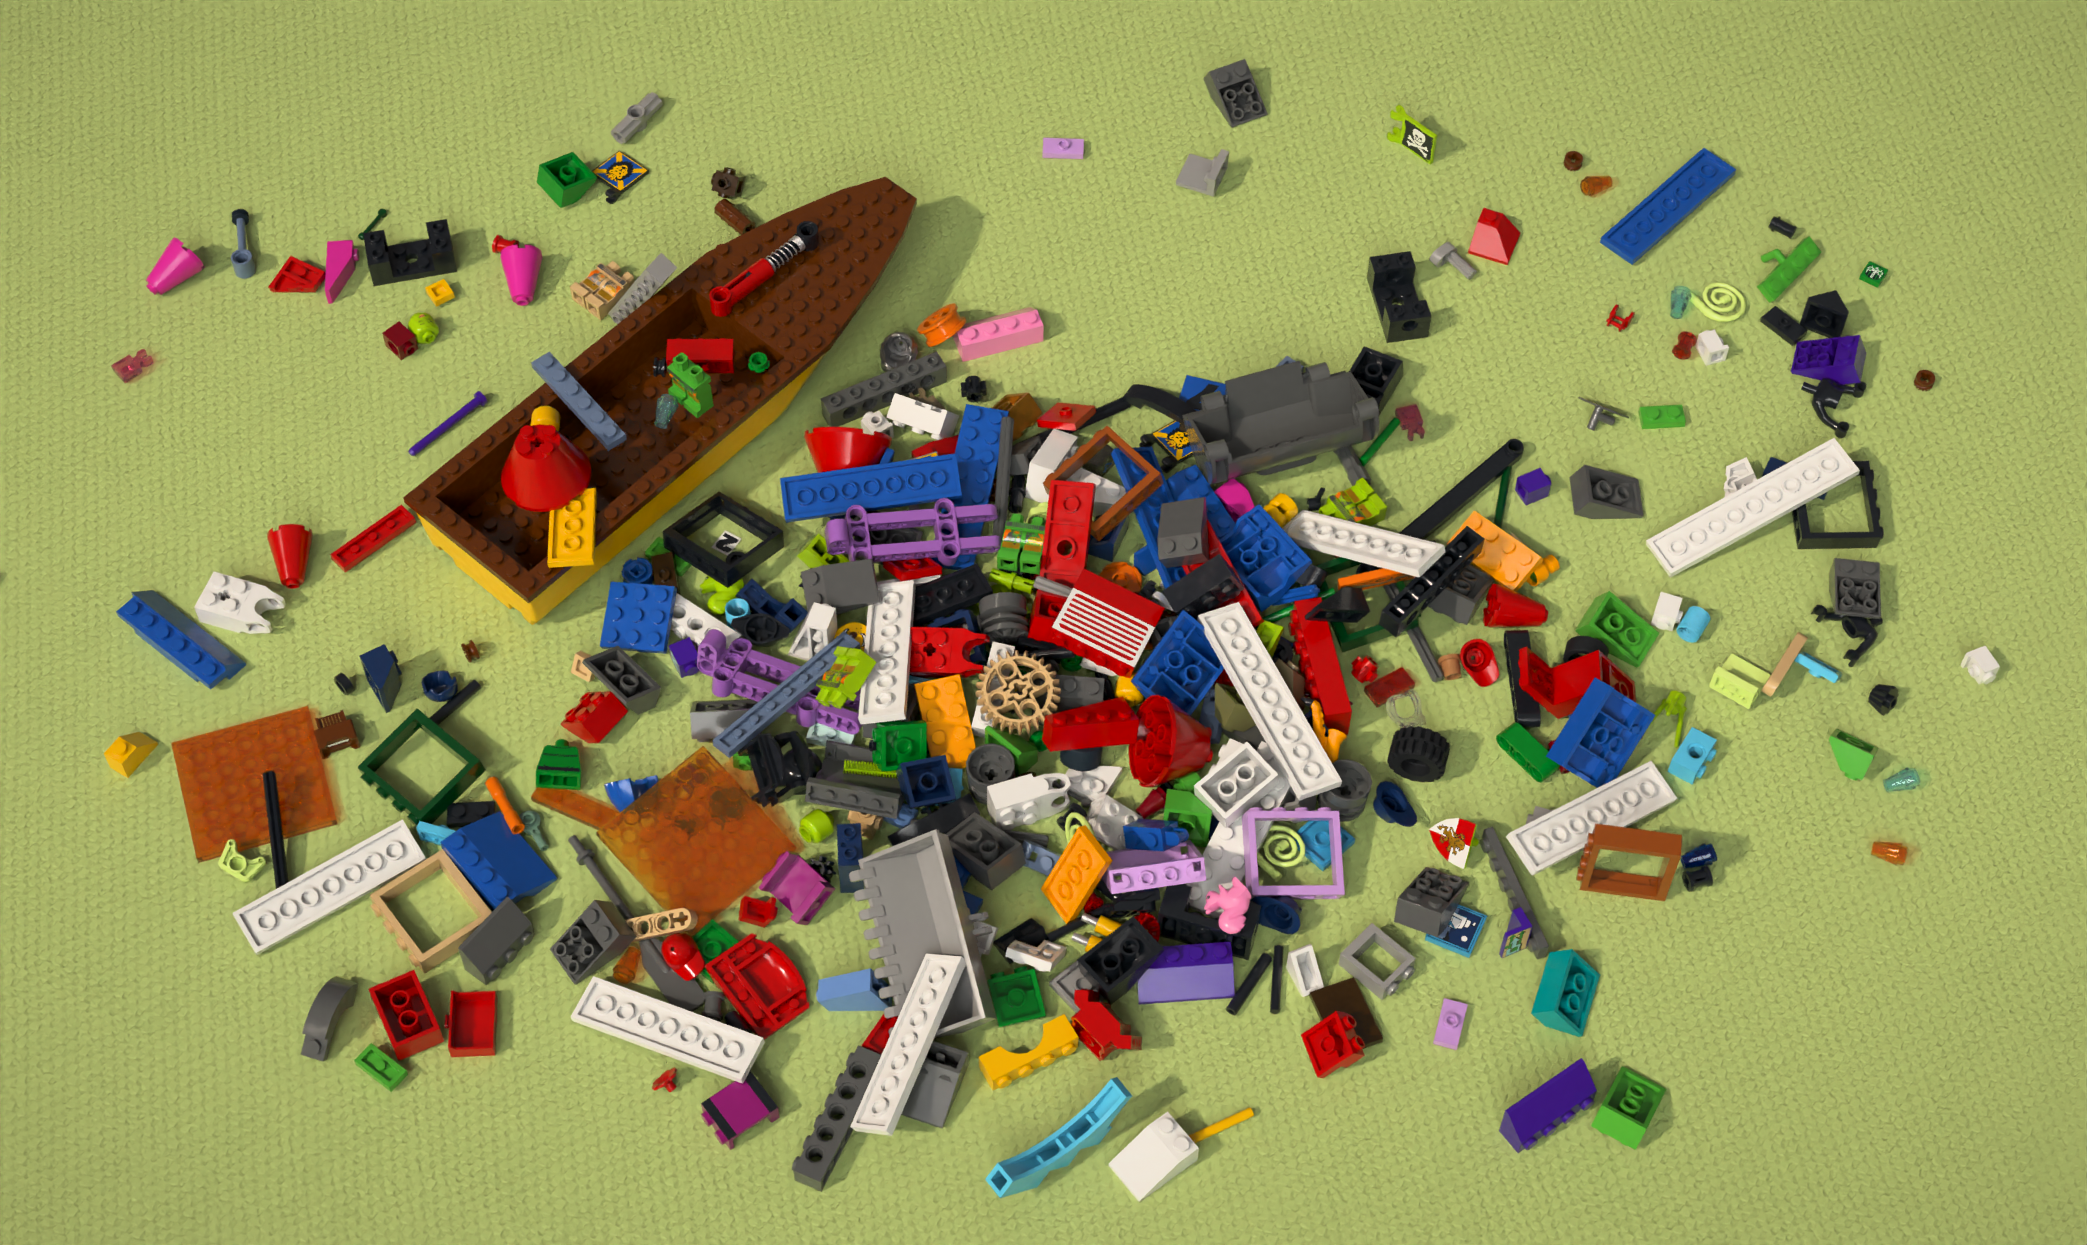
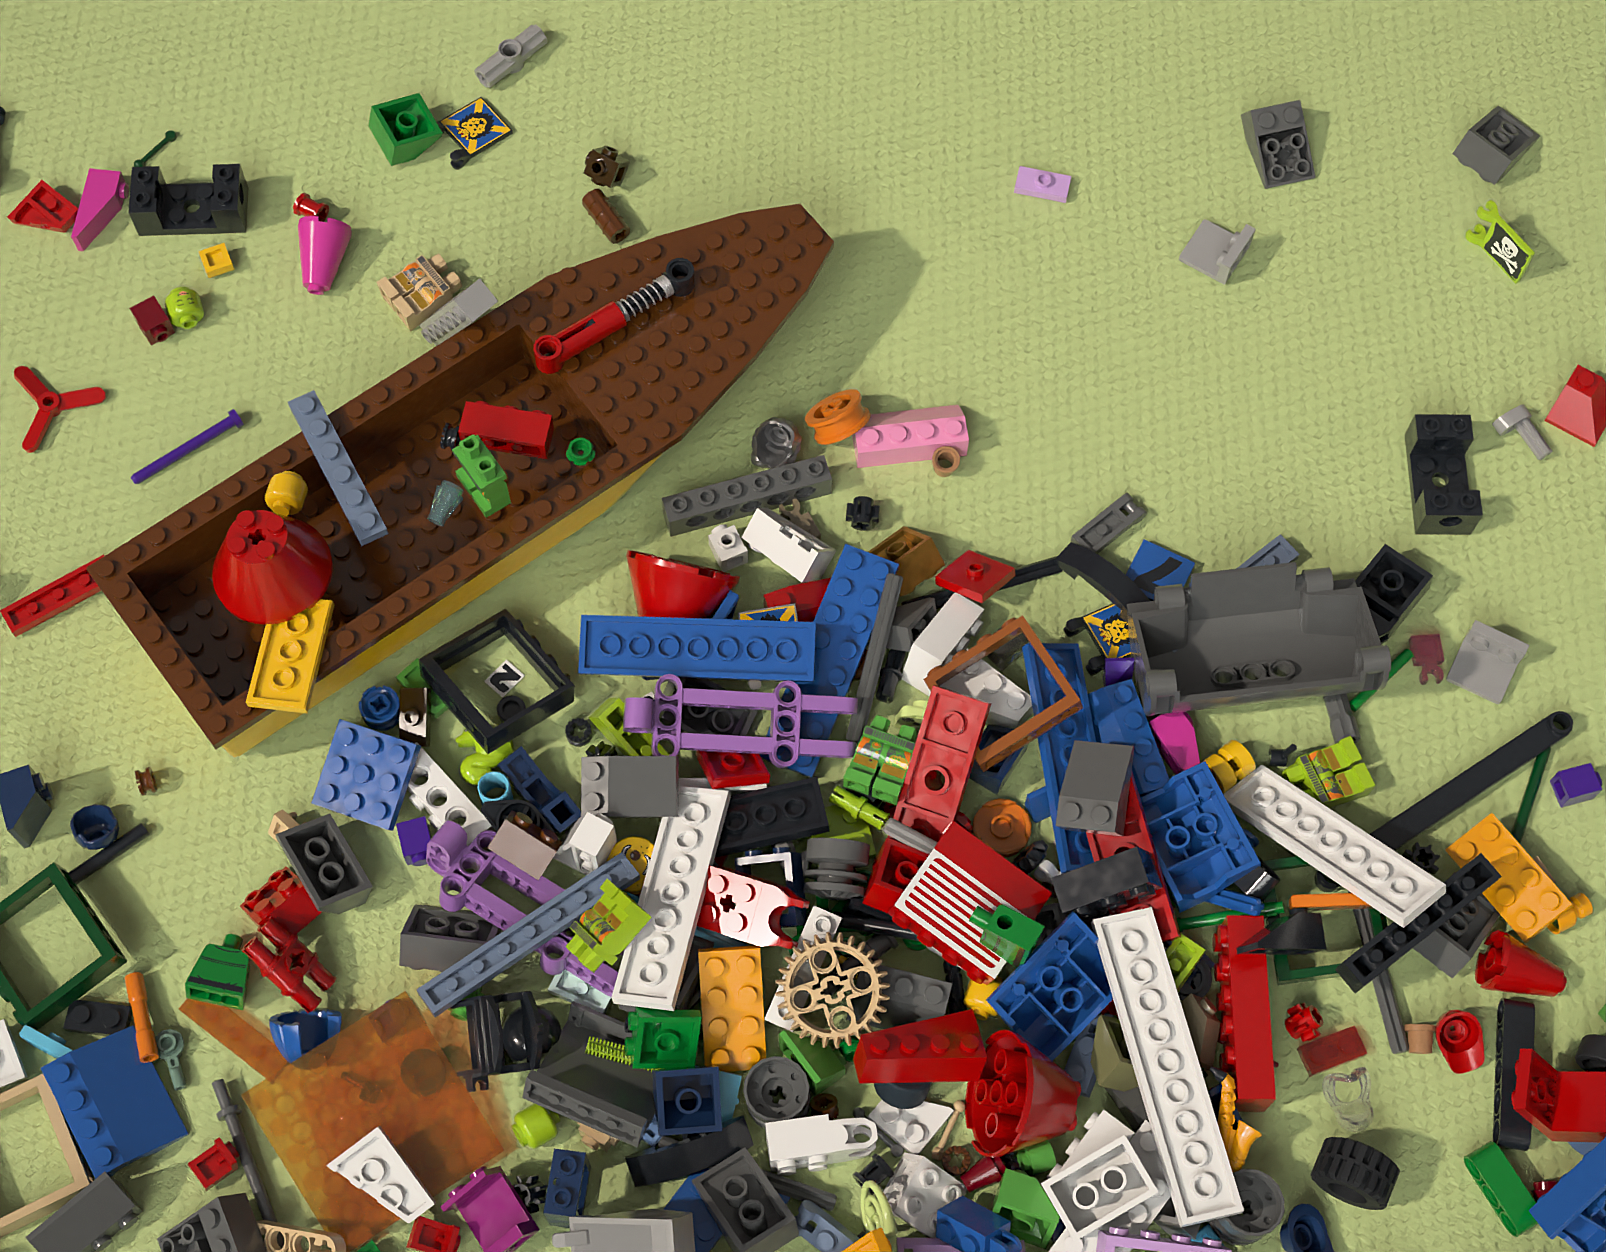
camera: 10 degrees right, 10 degrees up
none -> red piece [14,366,106,453]
none -> red bracket [188,1137,239,1191]
none -> red pin [241,916,337,1013]
none -> white wing [326,1125,436,1224]
none -> brick [487,810,563,881]
none -> black bush [565,718,592,747]
none -> medium nougat piece [932,446,960,477]
none -> tan hinge [932,1100,965,1161]
none -> reddish brown bush [942,1146,971,1176]
none -> green torso [969,904,1045,968]
none -> dark grey plate [1071,493,1147,554]
none -> dark purple slope [1103,658,1135,687]
none -> light grey bracket [1446,620,1529,704]
none -> dark grey slope [1452,105,1540,185]

